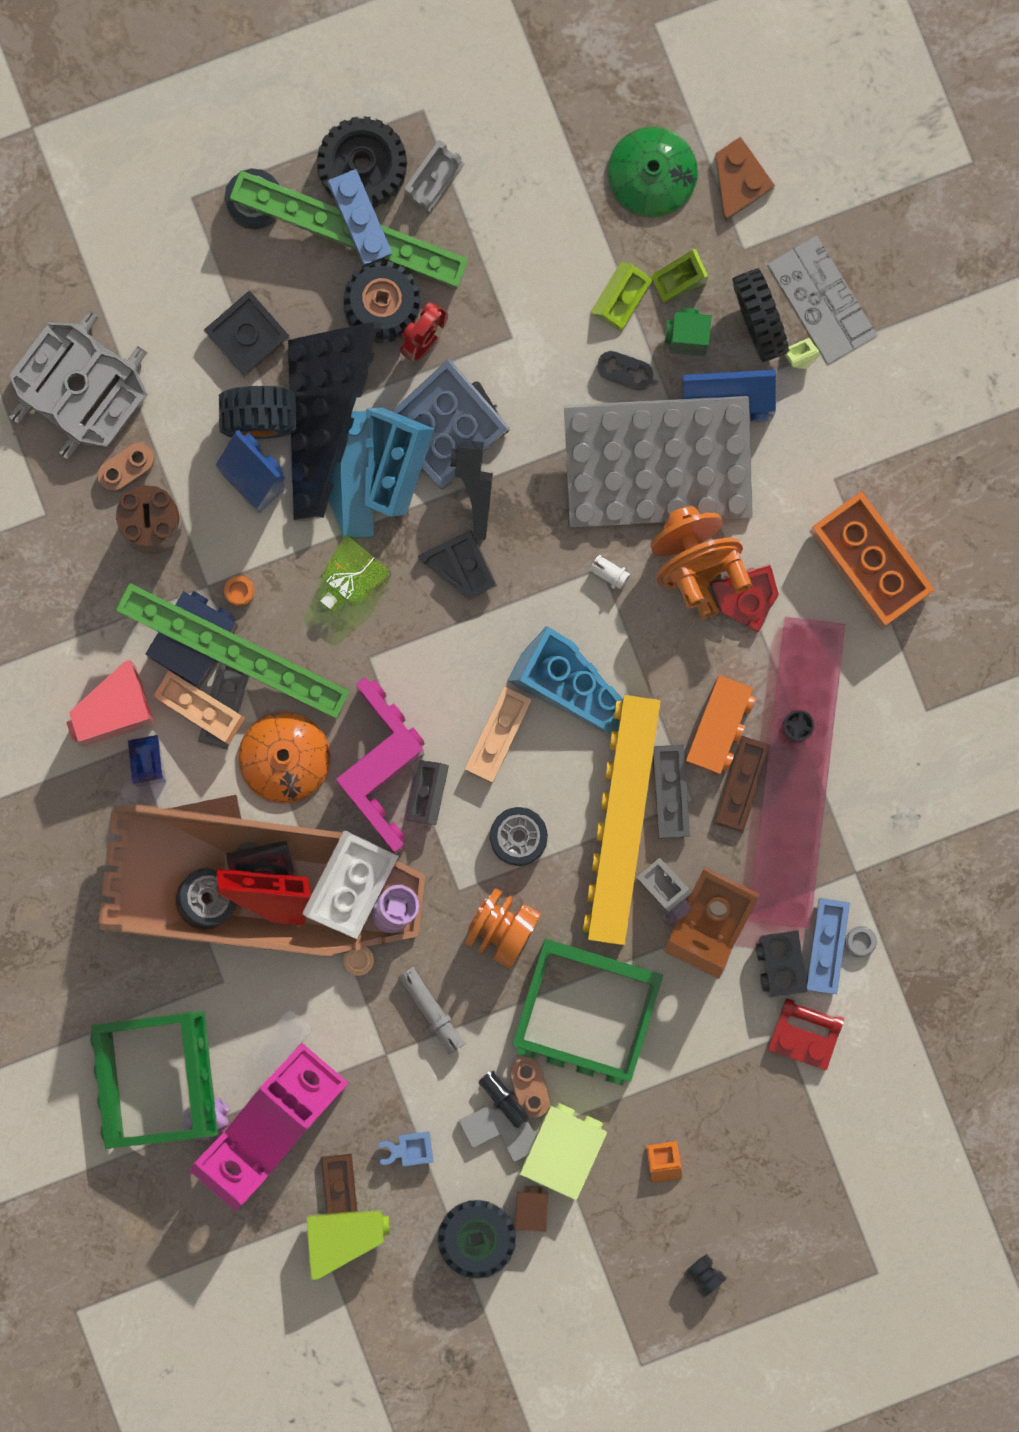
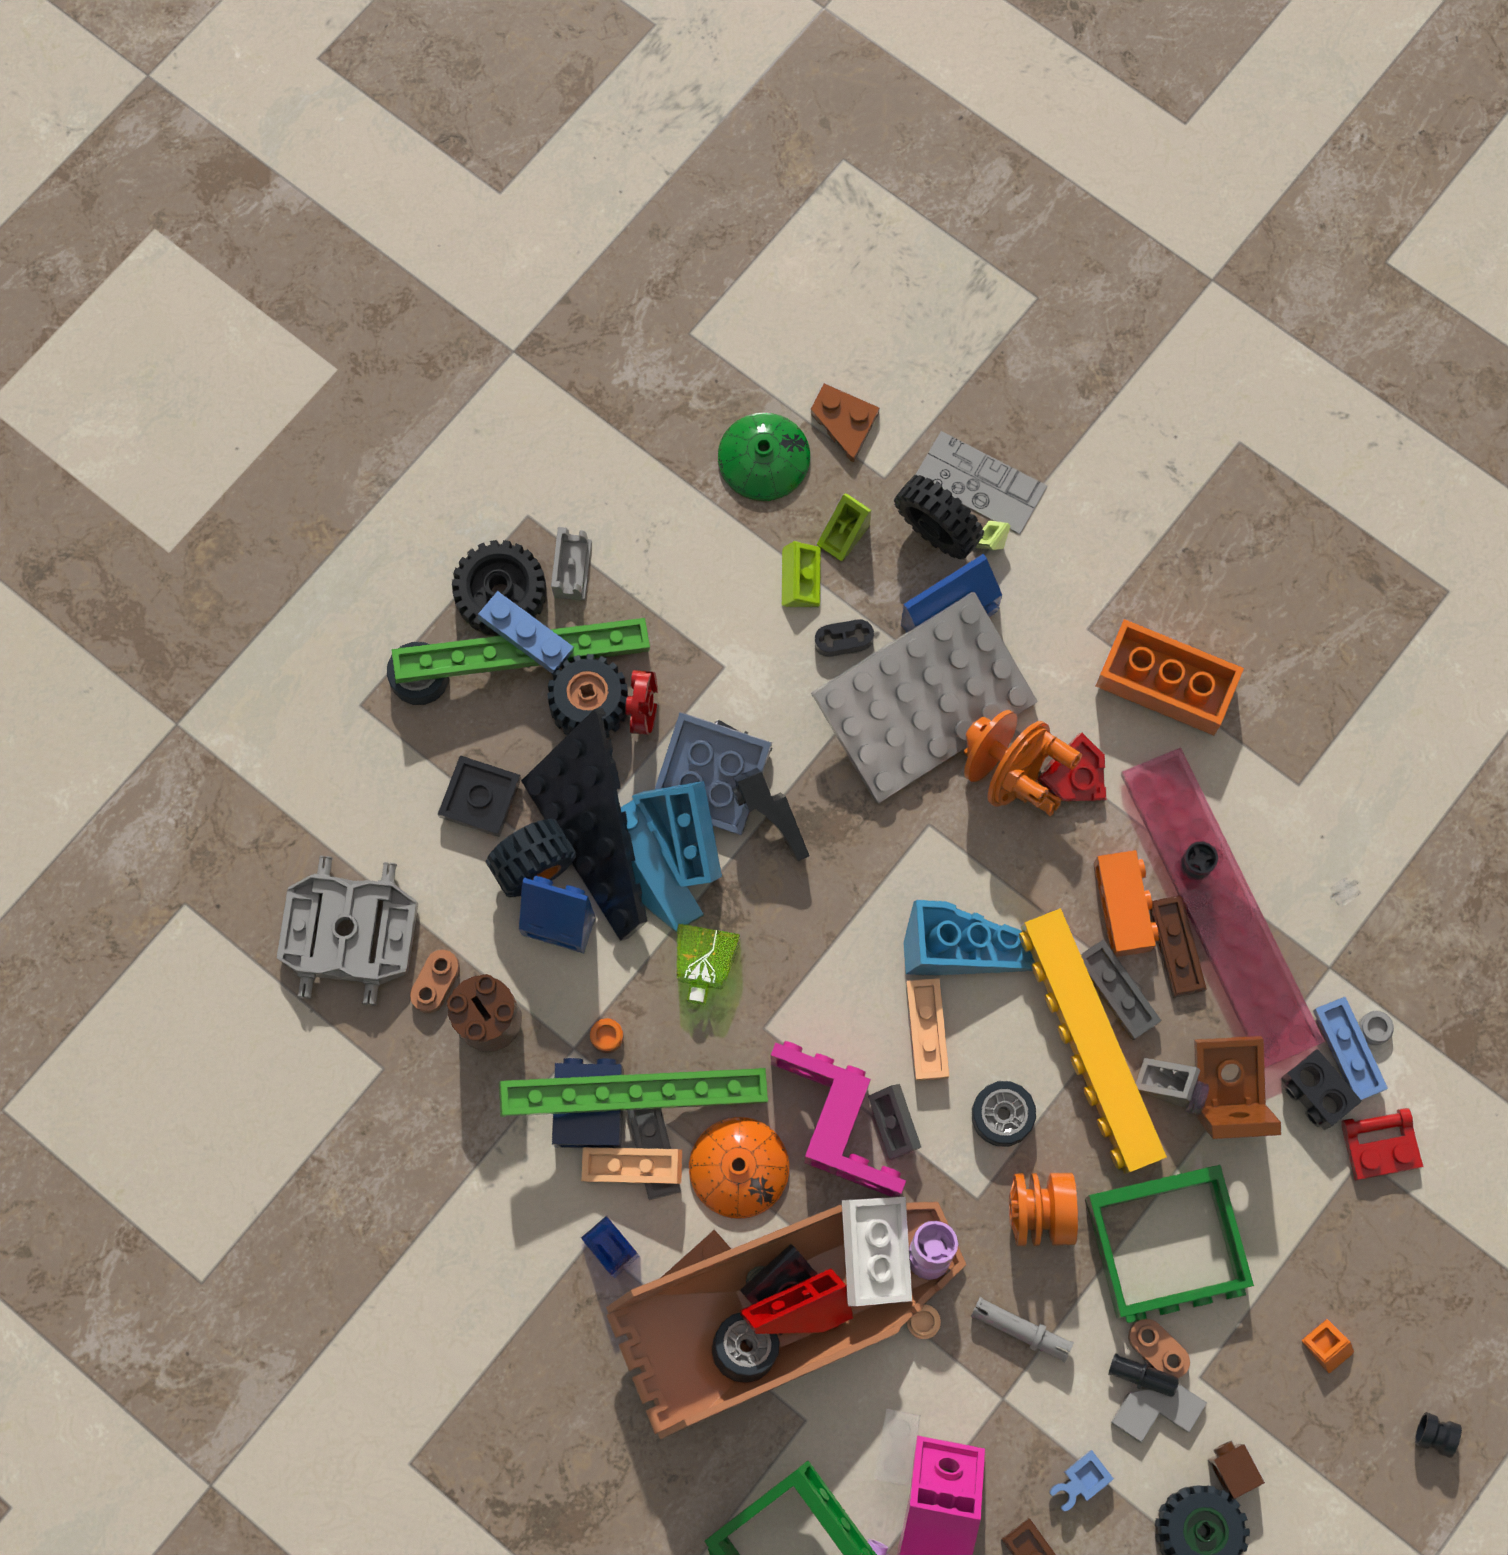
camera: 25 degrees left, 10 degrees down
coral slope [66,660,155,747] -> none
black wing [418,530,497,599] -> none
yellowish green brick [519,1103,607,1200] -> none
white pin [589,555,630,590] -> none
green brick [664,308,712,356] -> none

